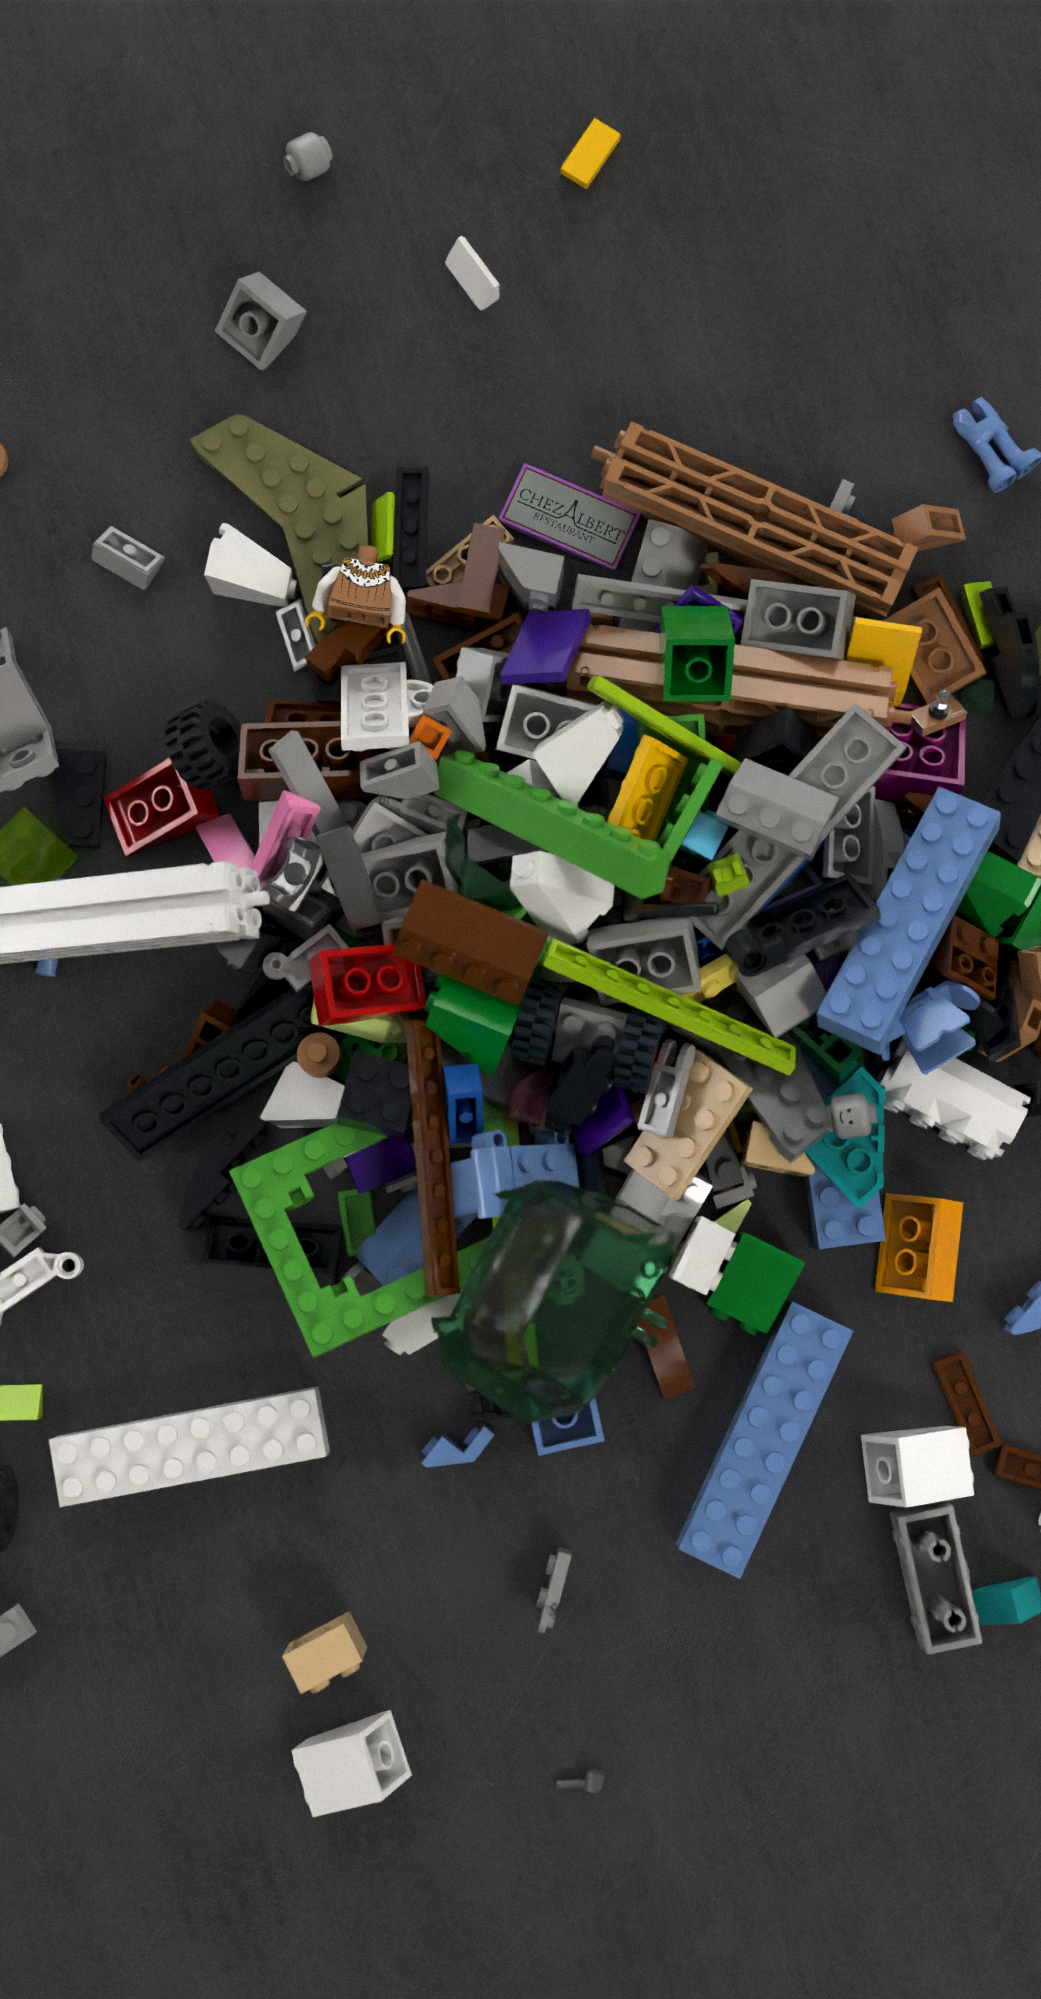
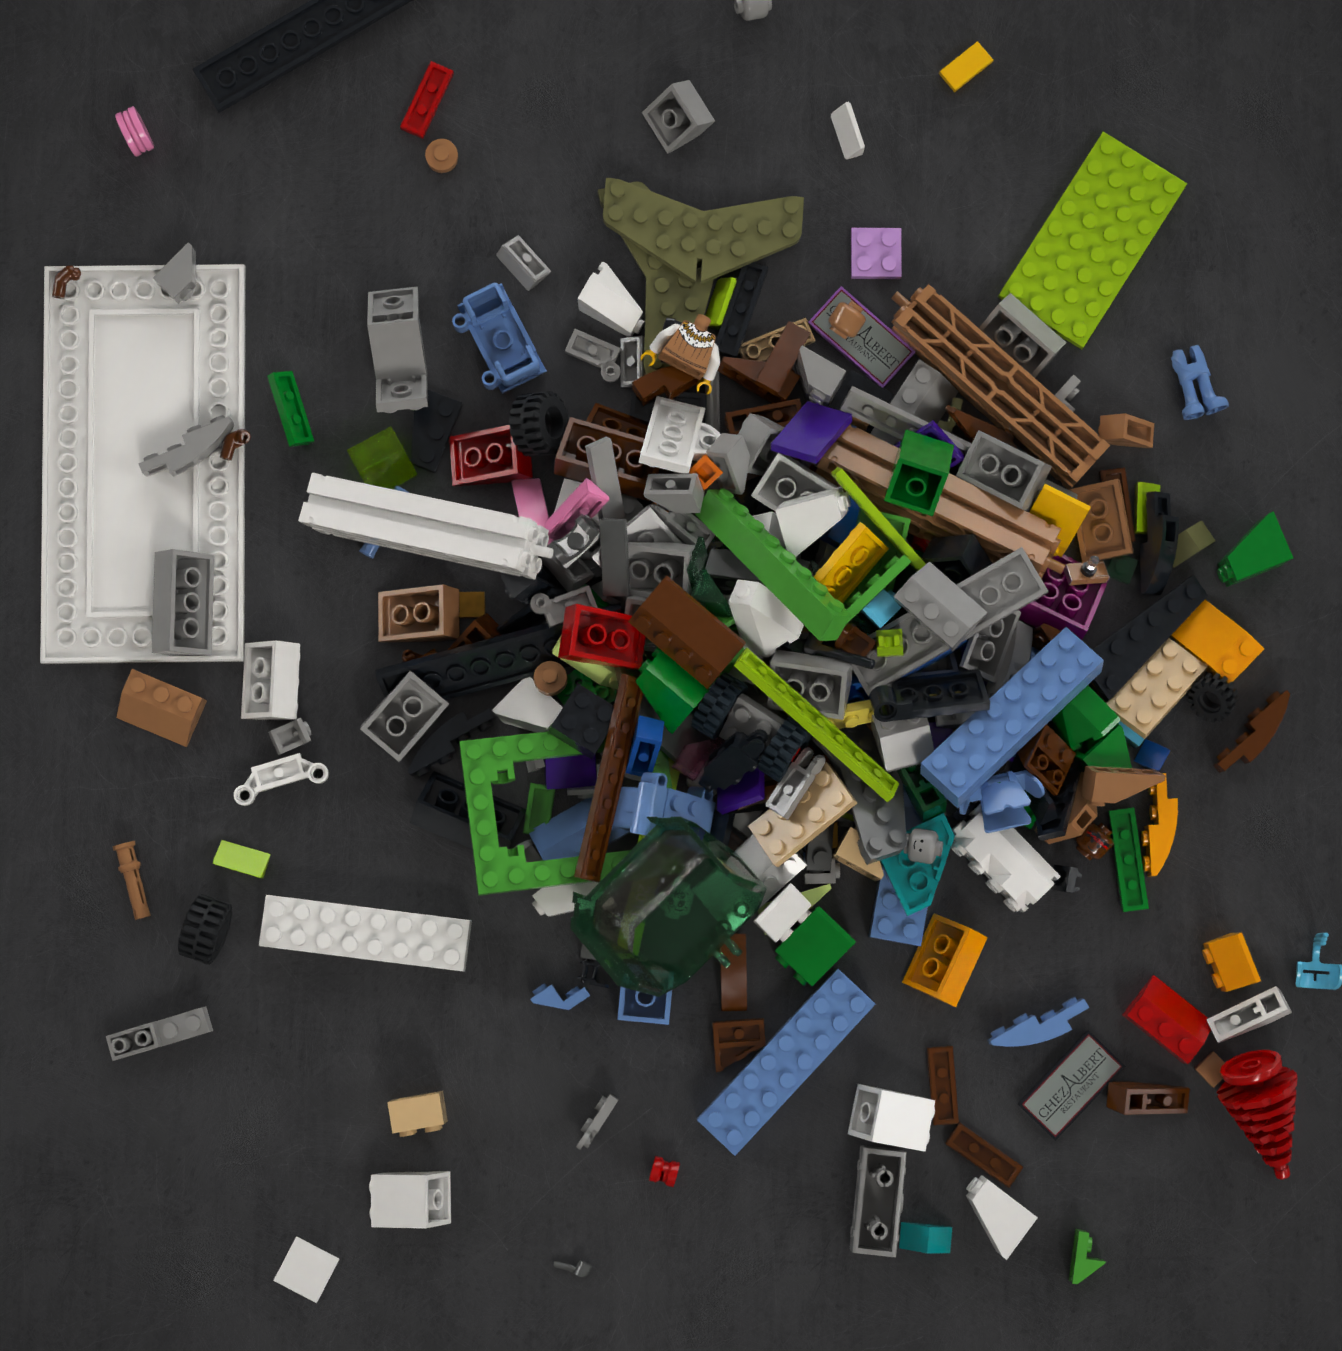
camera: 10 degrees right, 0 degrees up
none -> white sticker [273,1236,339,1303]
none -> light grey slope [360,671,449,762]
none -> medium nougat slope [378,584,459,642]
none -> medium blue container [452,282,547,394]
none -> pearl gold tile [459,592,485,618]
none -> light grey hinge [565,329,621,383]
none -> olive wing [603,178,804,284]
none -> red wheel [649,1156,680,1187]
none -> reddish brown wing [712,1018,766,1072]
none -> medium nougat head [829,301,866,339]
none -> lavender plate [851,228,902,279]
none -> light grey slope [979,293,1067,378]
none -> lime plate [998,132,1187,350]

